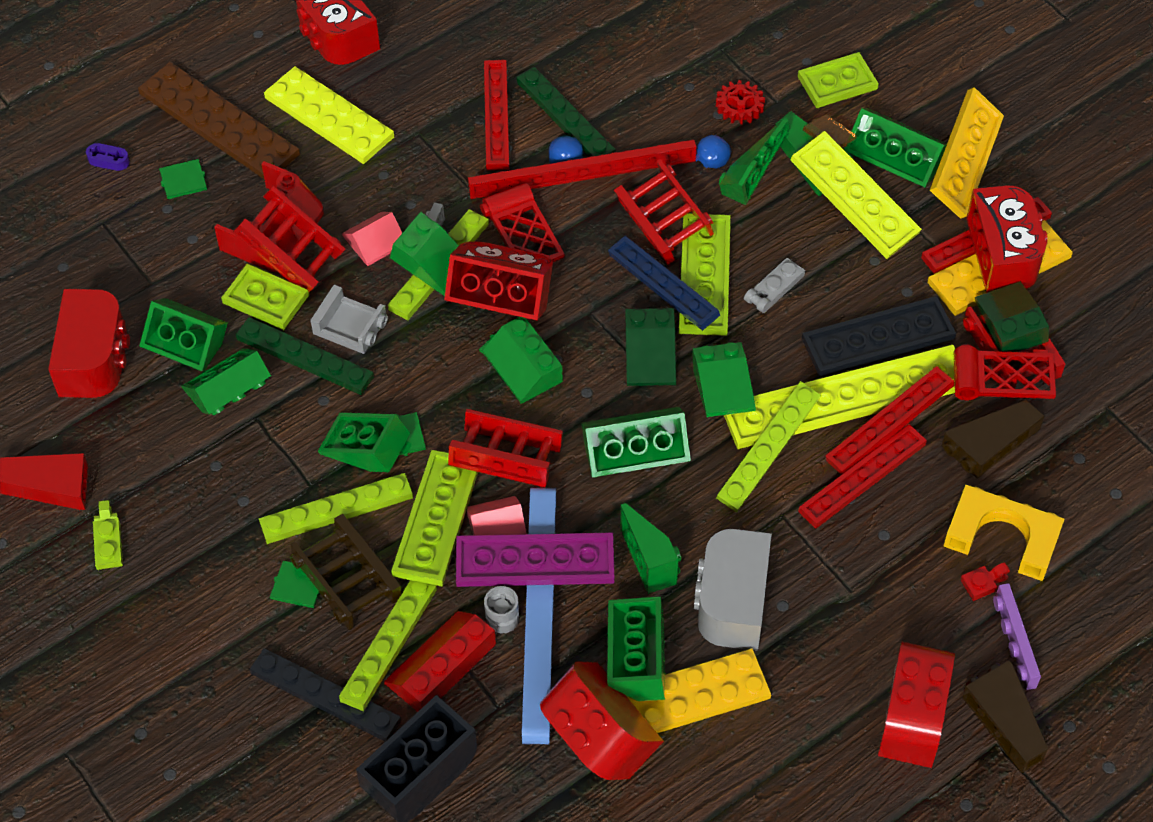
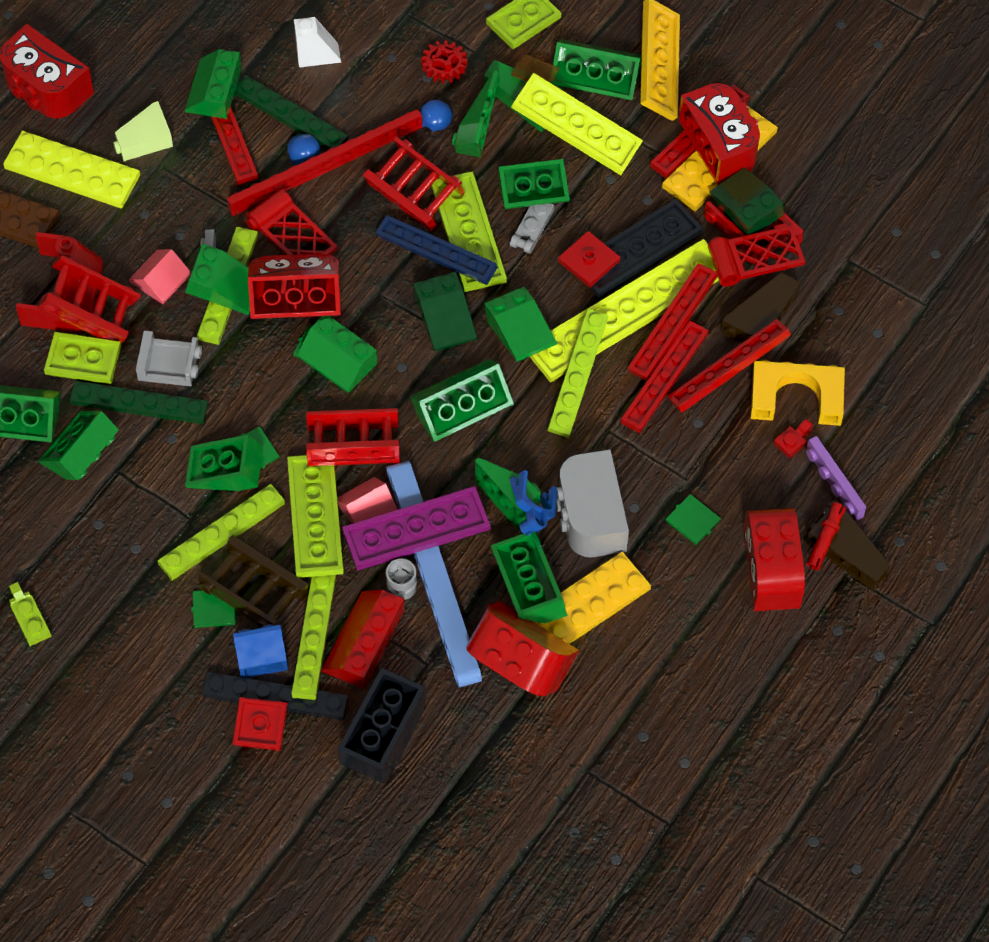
camera: 20 degrees left, 5 degrees up
none -> yellowish green slope [113,101,173,161]
none -> green slope [185,49,242,119]
none -> blue slope [233,624,288,678]
none -> red plate [233,697,288,751]
none -> white slope [294,17,341,67]
none -> green slope [497,159,570,209]
none -> blue piece [510,470,557,536]
none -> red plate [558,231,620,288]
none -> green piece [665,494,721,545]
none -> red plate [668,319,791,413]
none -> red pin [806,502,846,571]

